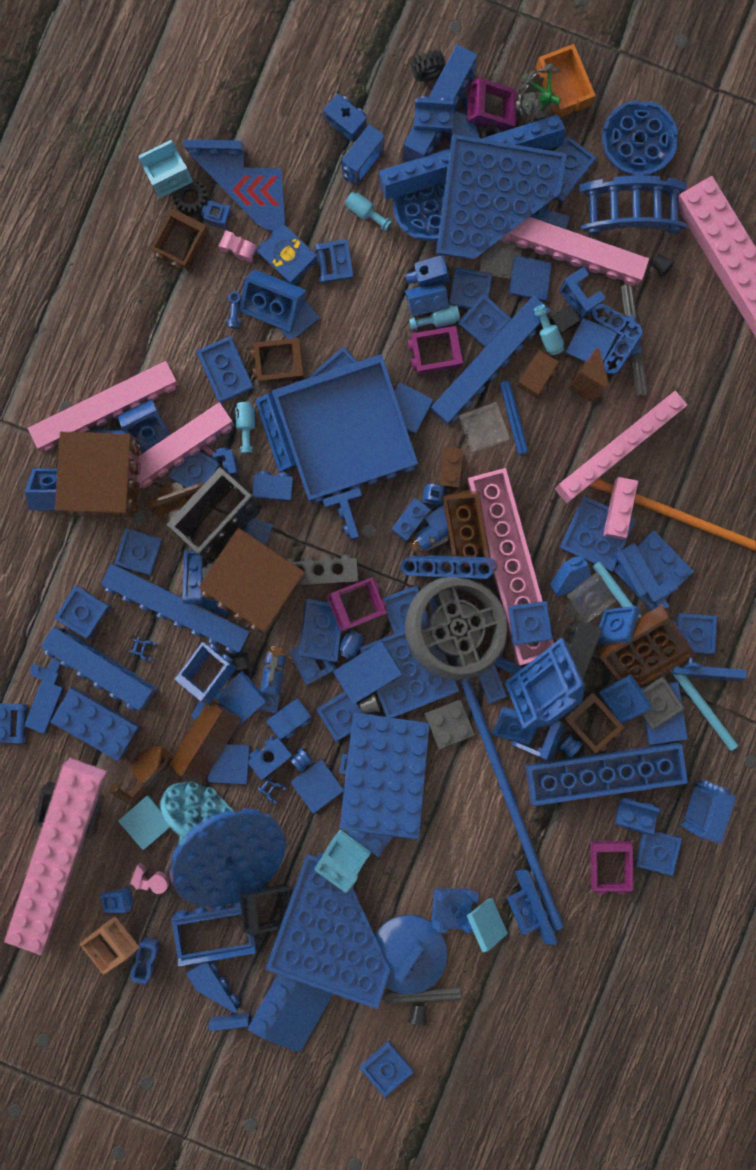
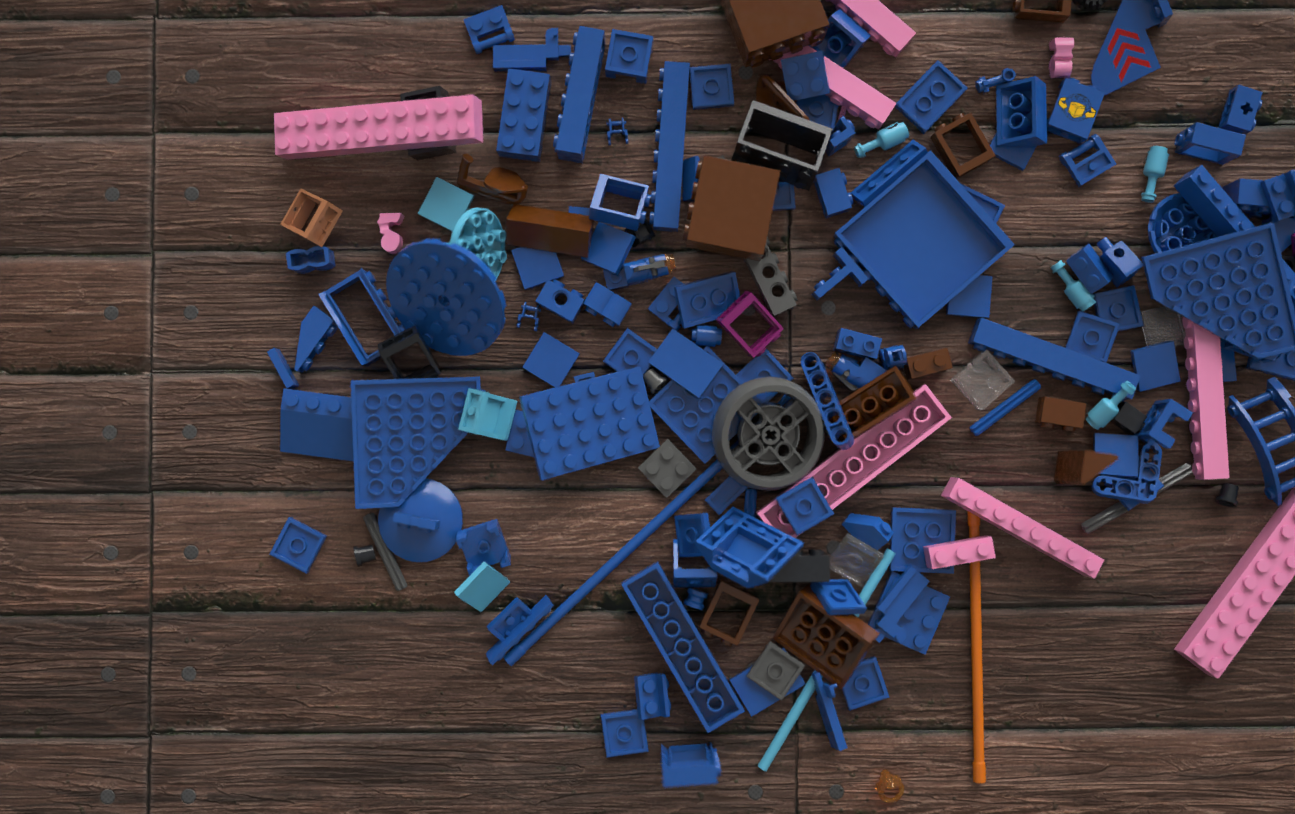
camera: 75 degrees right, 0 degrees up
blue slope [100,887,133,913] -> none
blue tile [182,550,204,604] -> none
blue window [202,200,233,230] -> none
blue wheel [290,748,314,773] -> none
magenta window [407,326,463,375] -> none
magenta window [590,841,633,894] -> none
blue tile [599,675,652,724] -> none
none -> blue plate [781,50,830,101]

